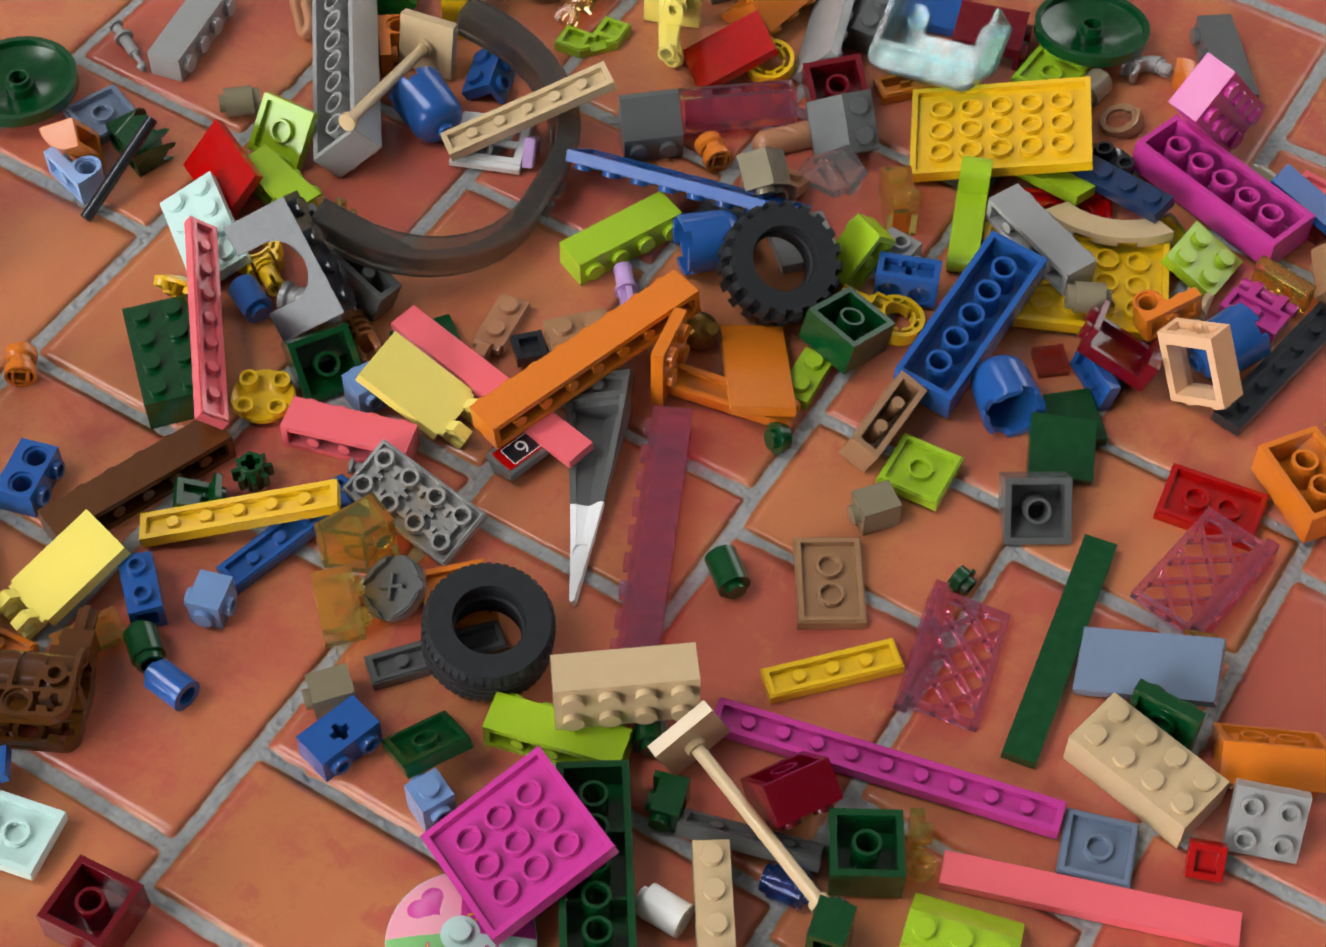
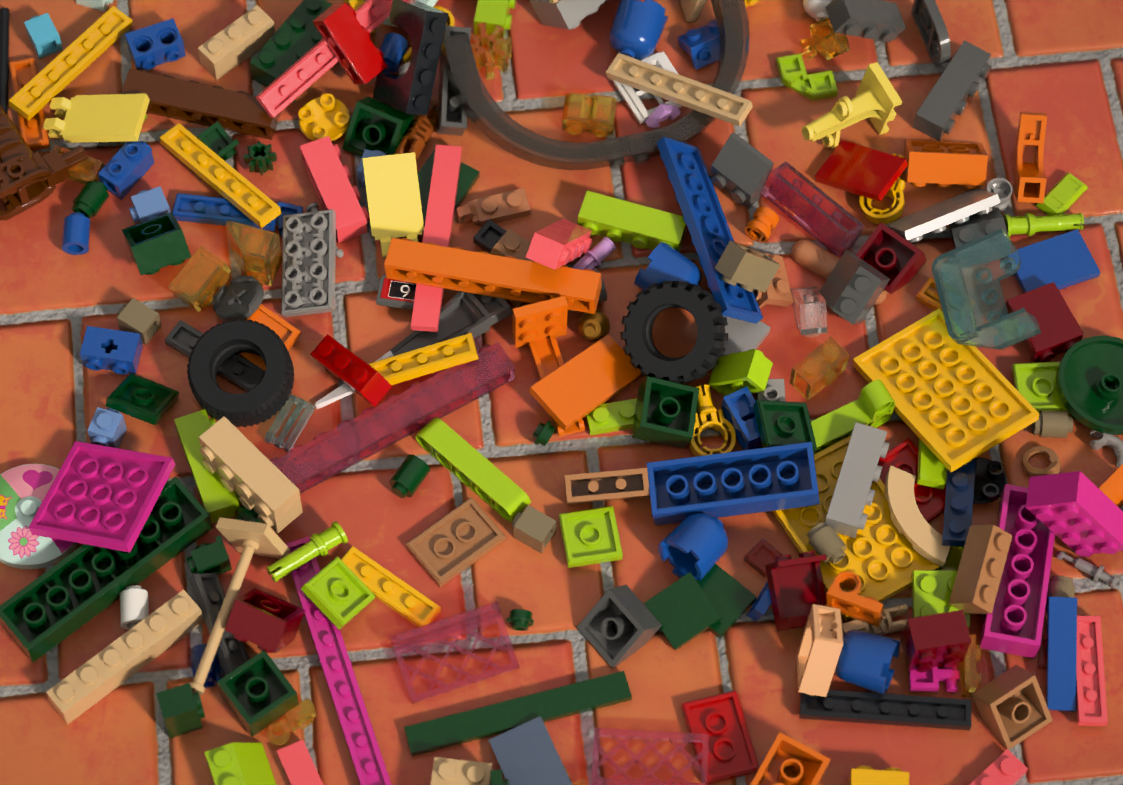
camera: 50 degrees right, 10 degrees up
none -> dark green brick [122,212,191,275]
none -> tan brick [198,5,275,80]
none -> clear light blue tile [264,395,315,453]
none -> lime pin [266,521,348,583]
none -> lime plate [301,556,376,630]
none -> red brick [310,334,392,407]
none -> red brick [312,2,387,85]
none -> yellow tile [368,333,479,385]
none -> lime beam [415,417,531,522]
none -> coral brick [526,218,592,270]
none -> clear yellow brick [562,93,617,137]
none -> dark green tile [753,400,817,454]
none -> dark red brick [900,610,971,672]
none -> medium nougat brick [949,524,1013,614]
none -> light grey piece [1056,551,1120,589]

